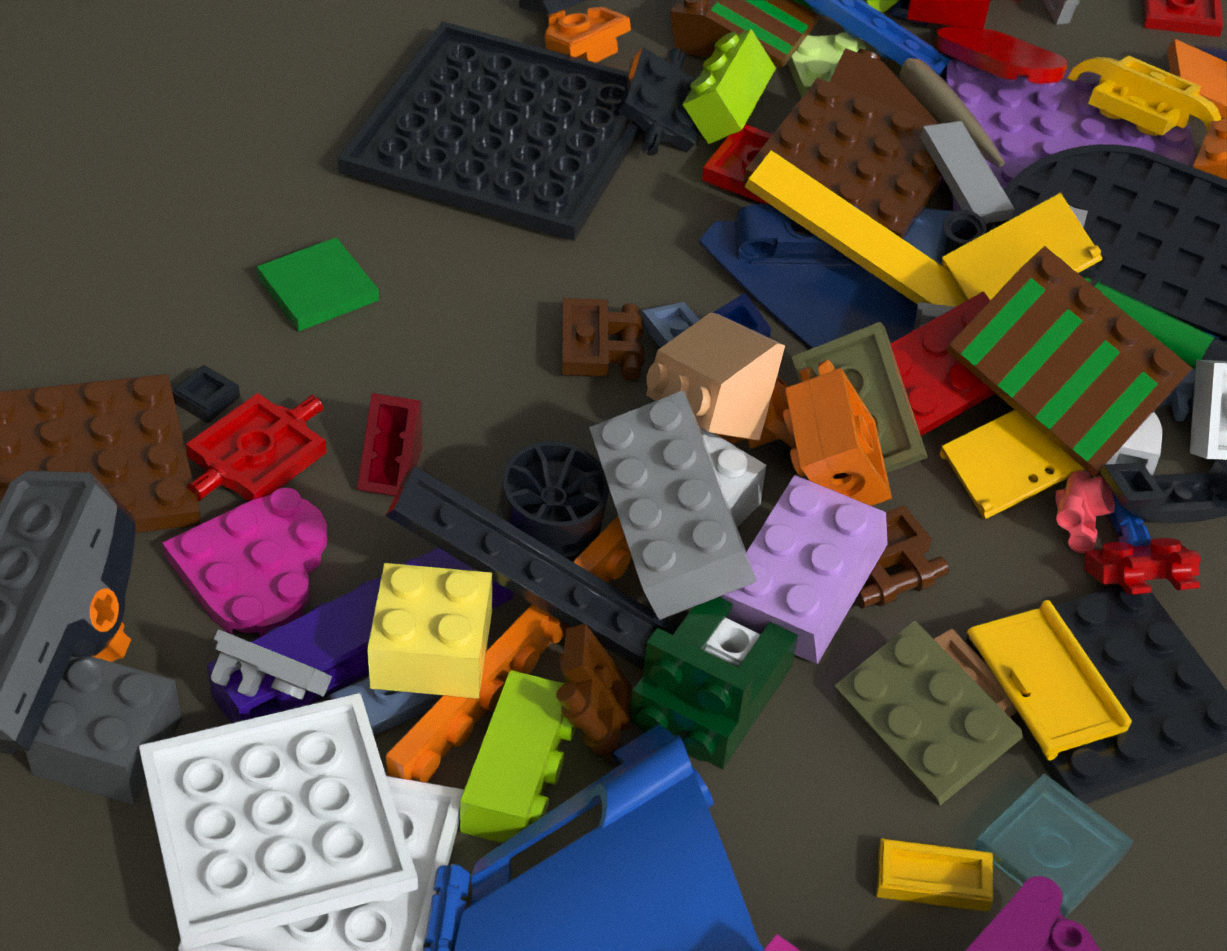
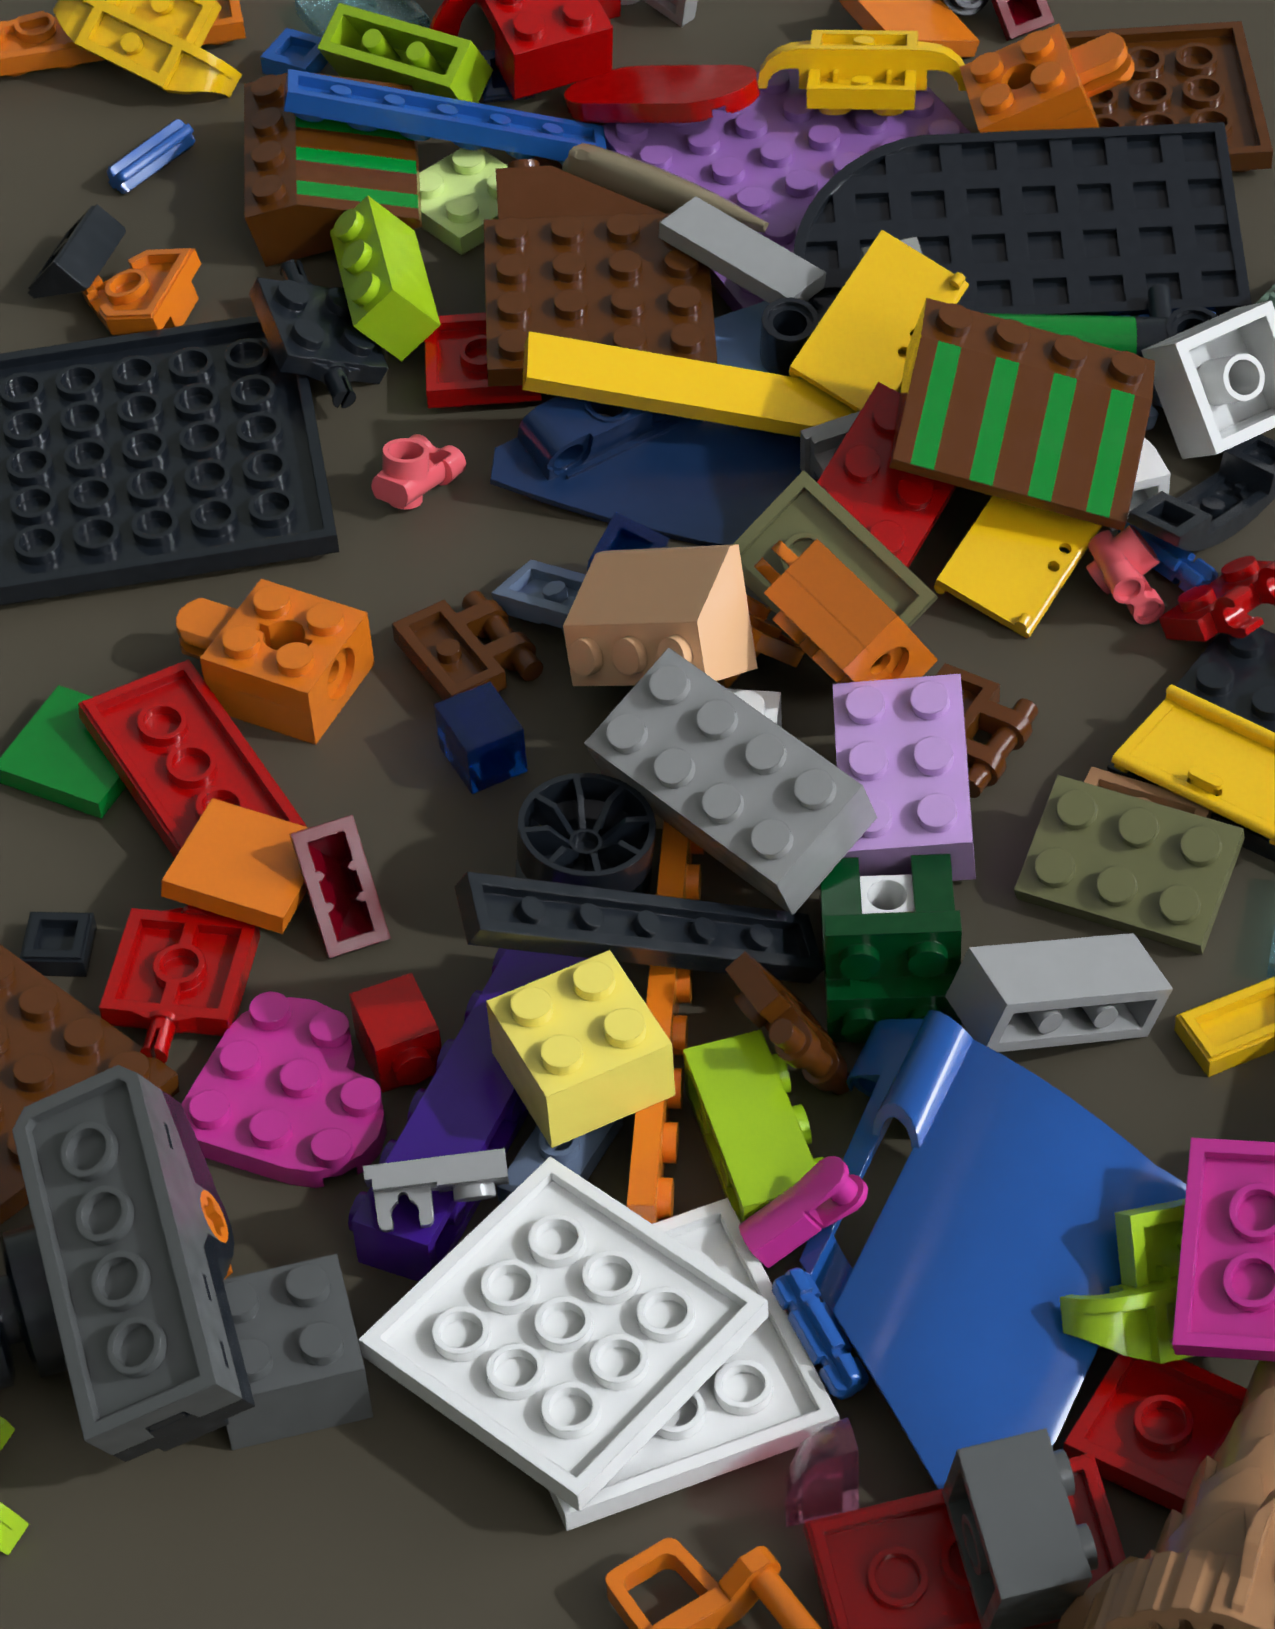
camera: 25 degrees left, 0 degrees up
none -> red tile [78,659,307,858]
none -> orange tile [161,798,308,934]
none -> orange brick [176,579,375,745]
none -> red brick [349,973,442,1093]
none -> coral plate [371,434,466,510]
none -> clear blue brick [434,682,528,794]
none -> dark pink bar [739,1156,868,1268]
none -> light grey brick [945,933,1173,1052]

